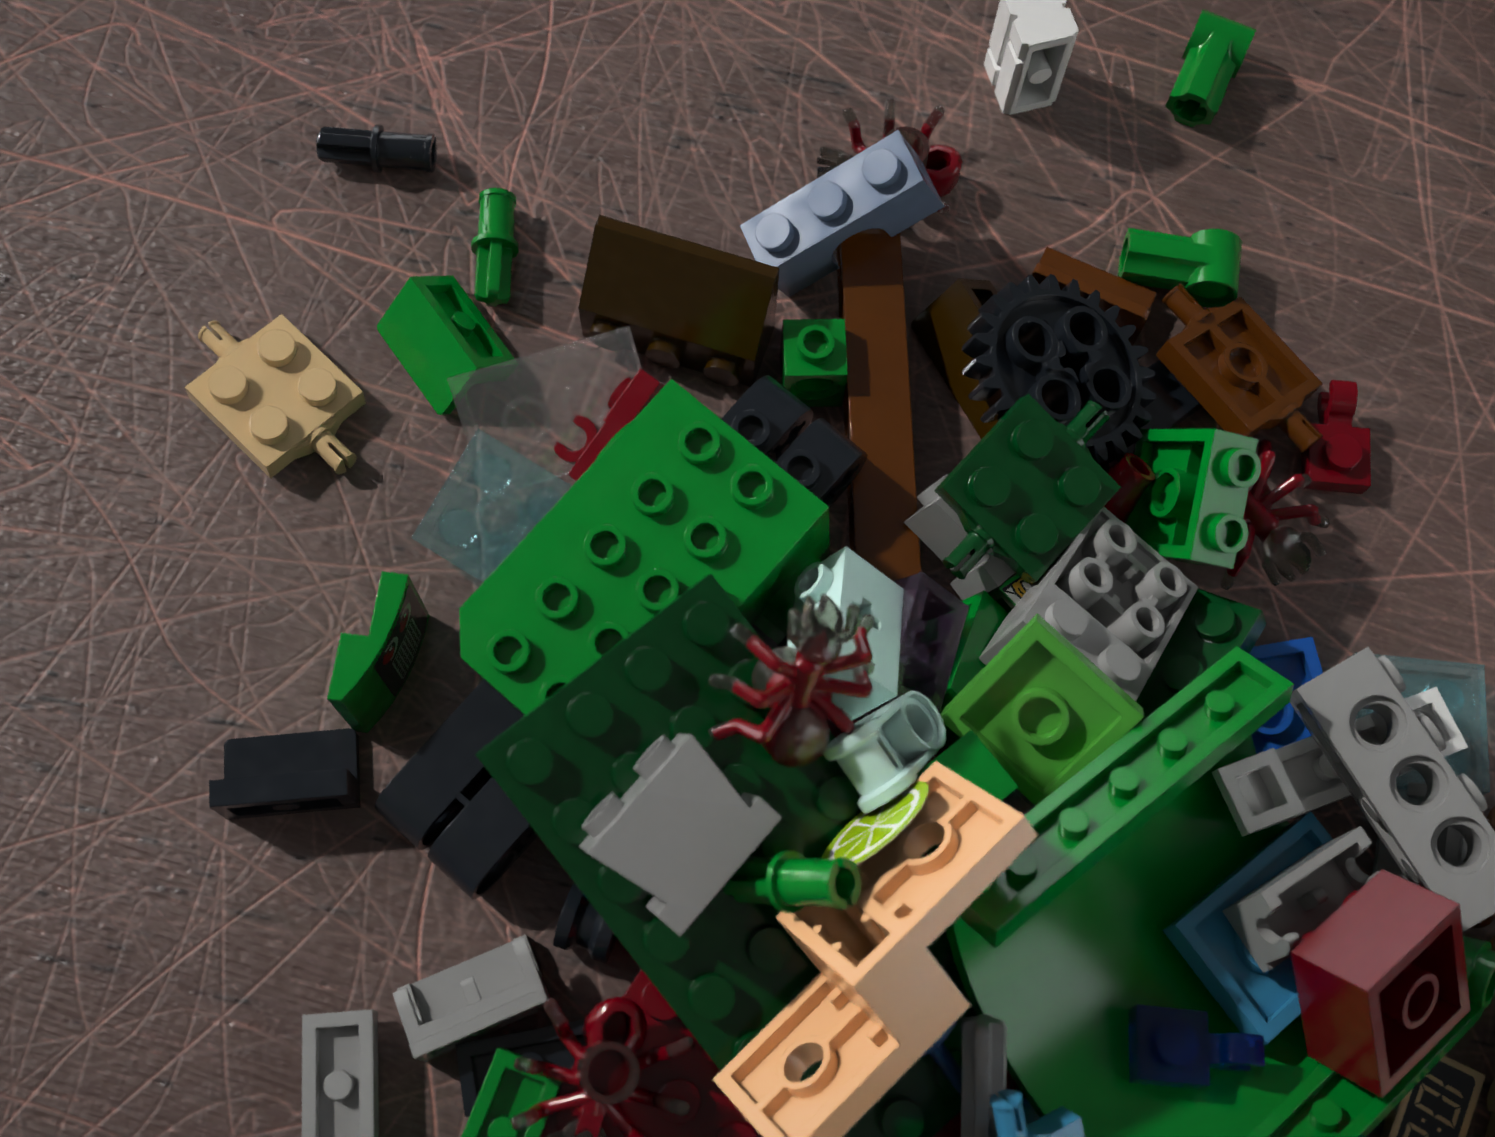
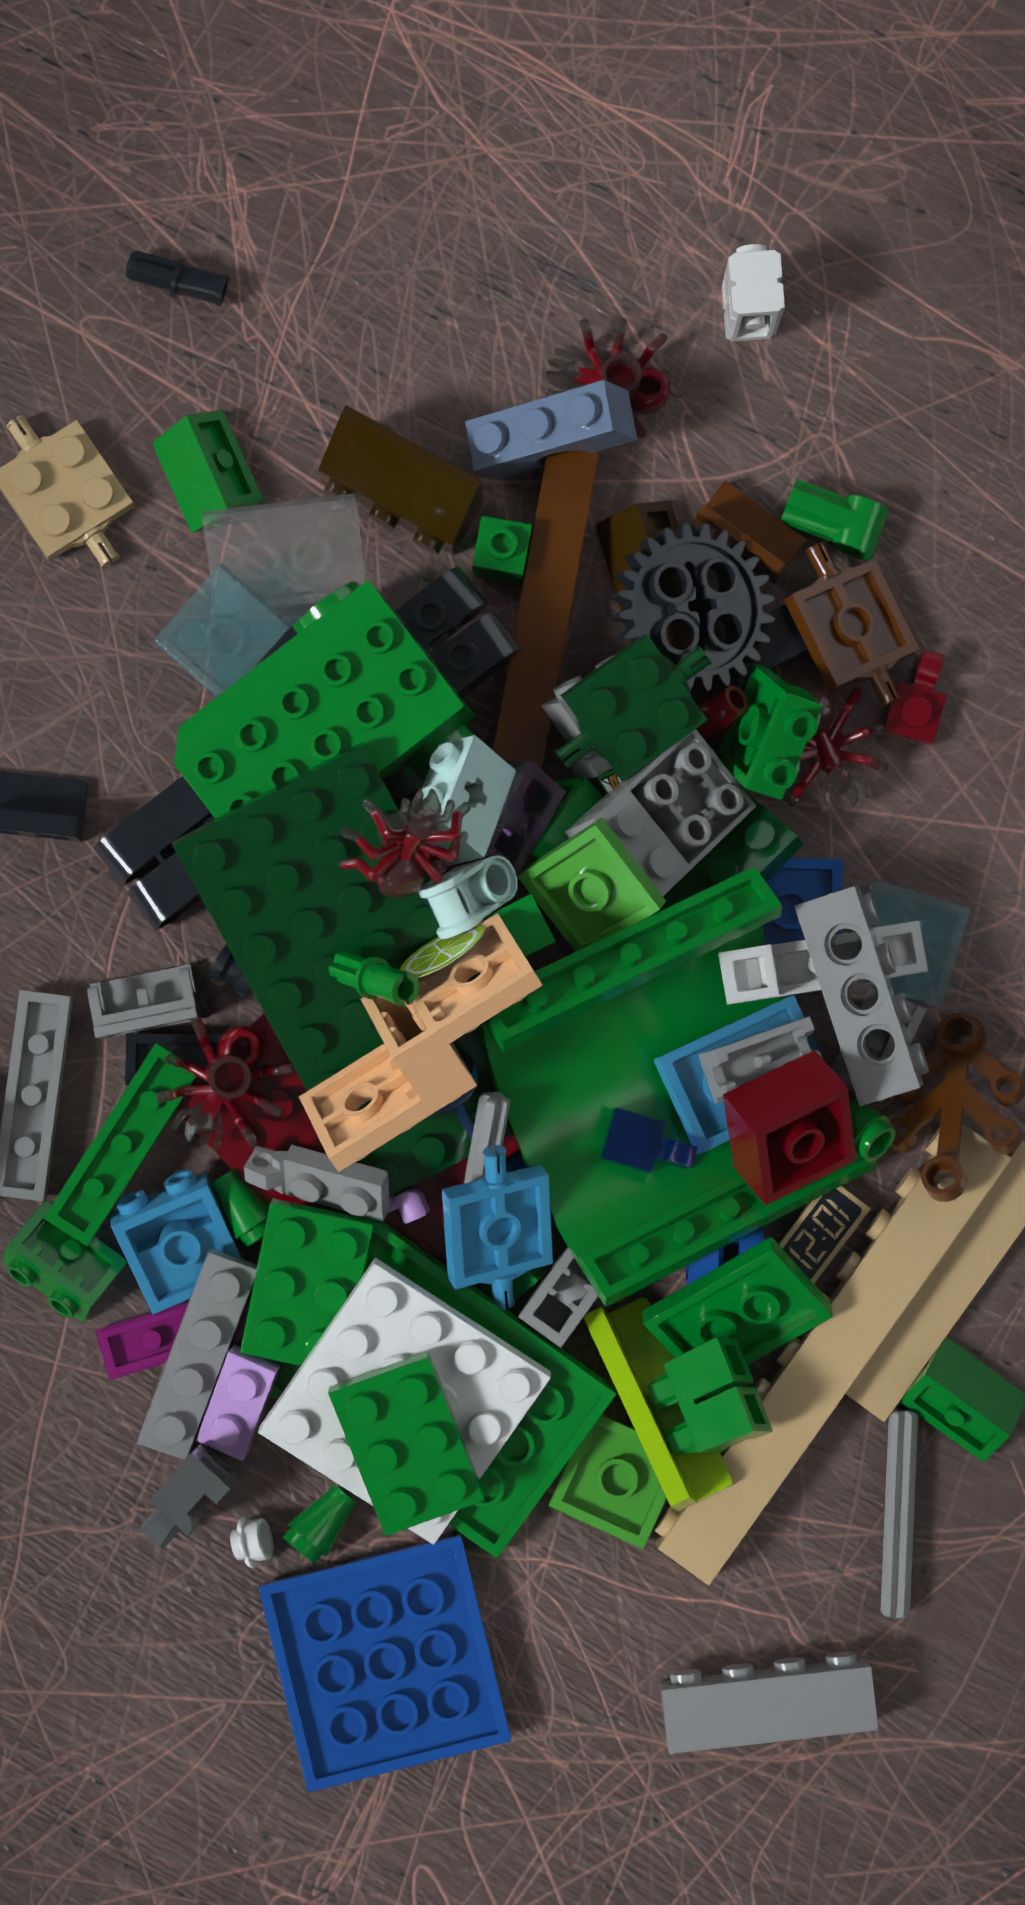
camera: 15 degrees right, 15 degrees up
green slope [327,571,430,733] -> none
green axle [471,188,519,307] -> none
dark red plate [553,368,664,481] -> none
light grey hips [579,733,782,936] -> none
green piece [1165,9,1256,128] -> none

